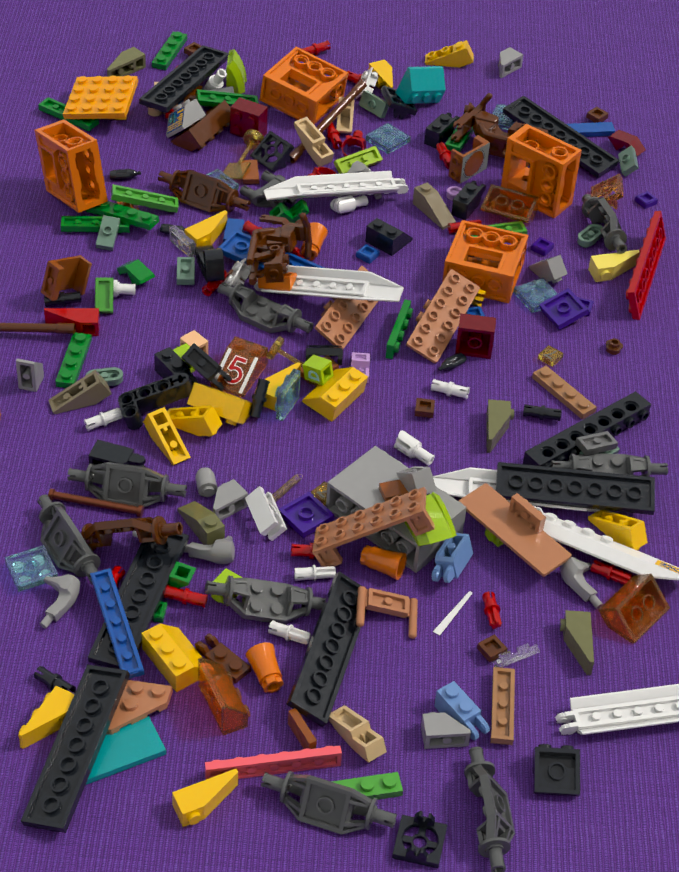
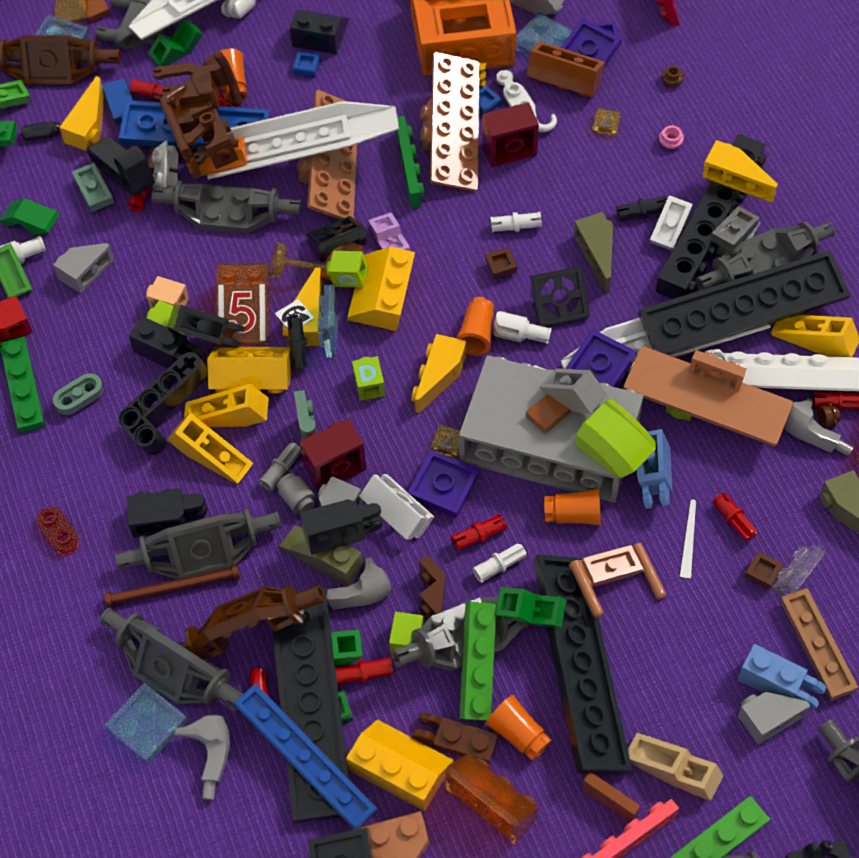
camera: 20 degrees left, 15 degrees up
dark tan slope [48,370,112,414] -> none
white axle [84,408,123,431] -> none
clear plate [169,225,196,257] -> none
white axle [268,620,311,645] -> none
tan piece [272,474,303,502] -> none
nougat bracket [312,487,435,567] -> none
black piece [438,353,467,371] -> none
medium nougat plate [532,366,597,420] -> none
none -> clear red plate [36,507,80,555]
none -> light grey slope [53,243,114,294]
none -> light grey axle [259,442,302,492]
none -> white sticker [275,299,314,328]
none -> sand green plate [294,390,316,440]
none -> black hinge [299,499,383,555]
none -> dark red brick [300,418,367,492]
none -> lime brick [352,356,385,401]
none -> yellow slope [411,334,467,413]
none -> reddish brown slope [419,555,446,620]
none -> orange plant [456,297,494,356]
none -> bright green plate [459,601,496,721]
none -> green slope [495,587,566,628]
none -> white piece [496,70,557,132]
none -> dark orange brick [527,41,605,97]
none -> black piece [530,266,590,326]
none -> dark purple plate [565,329,638,388]
none -> white plate [650,195,693,251]
none -> bright pink plate [659,126,684,149]
none -> yellow slope [702,140,778,203]
none -> reddish brown plate [817,402,841,428]

